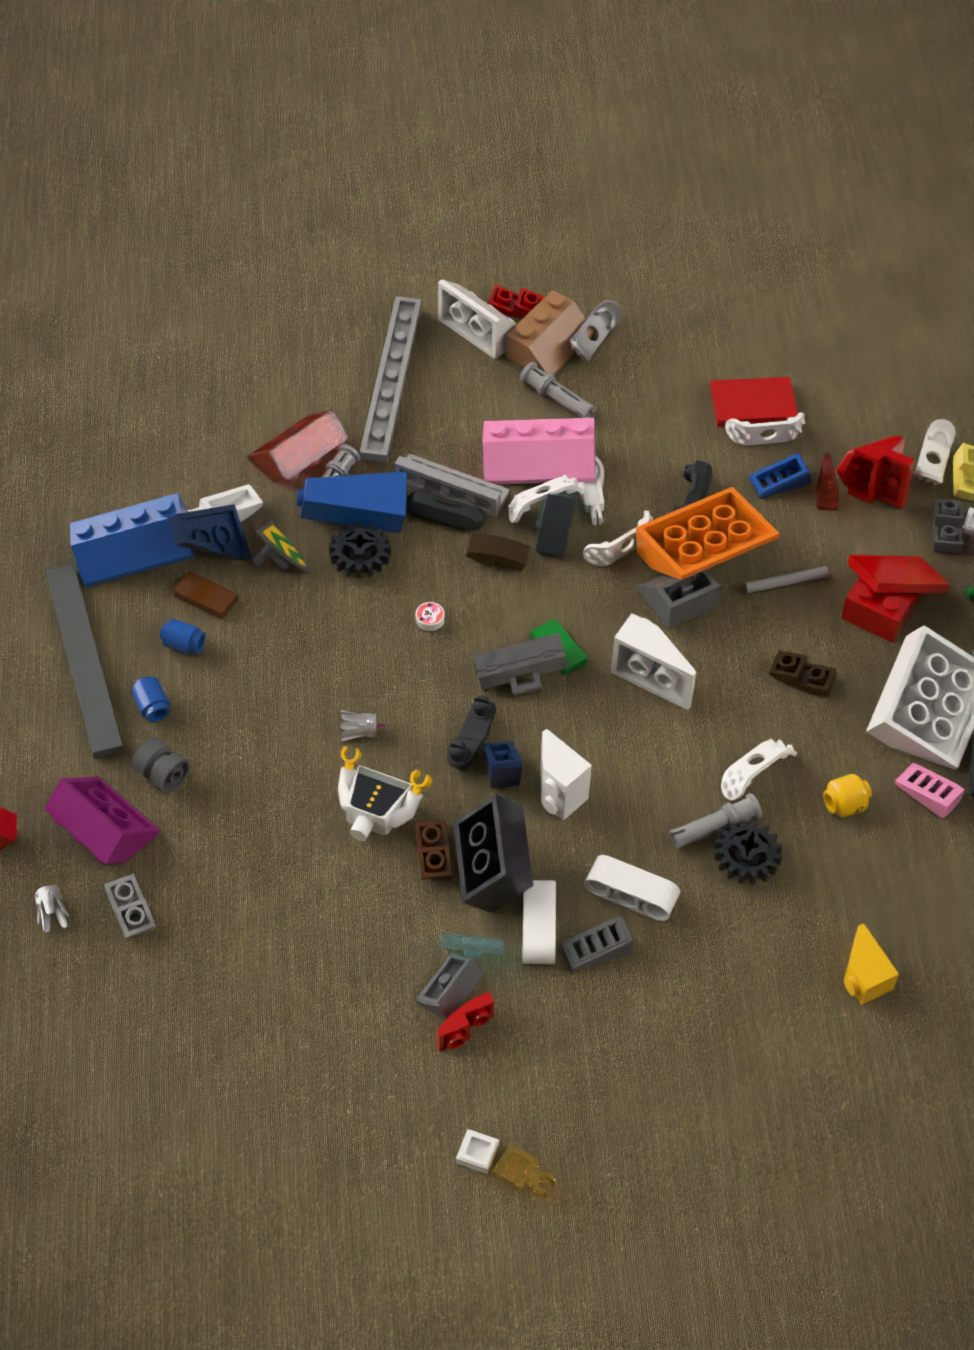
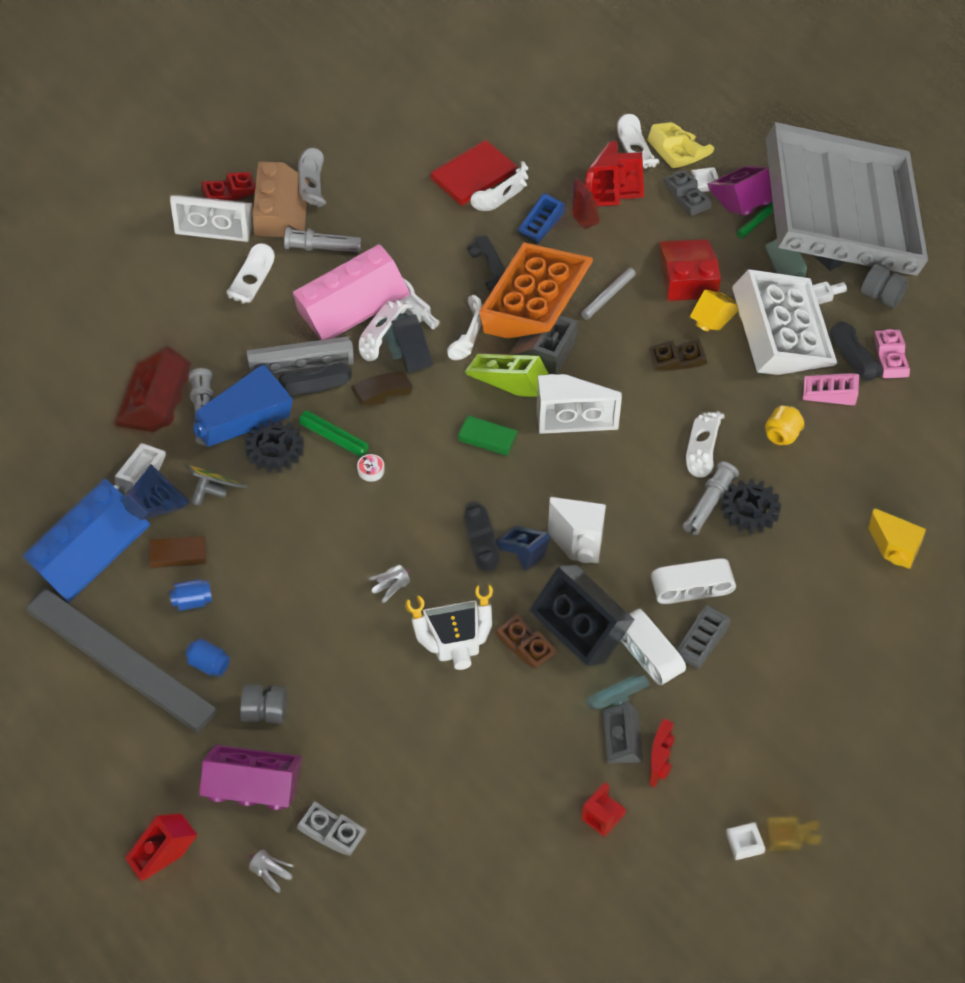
camera: 35 degrees left, 0 degrees up
light grey plate [360,296,422,463] -> none
flat silver piece [473,633,568,697] -> none
red tile [847,555,950,594] -> none
none -> white piece [226,243,275,304]
none -> green axle [299,410,369,457]
none -> lime slope [465,354,548,397]
none -> red panel [581,782,626,837]
none -> yellow slope [690,290,739,332]

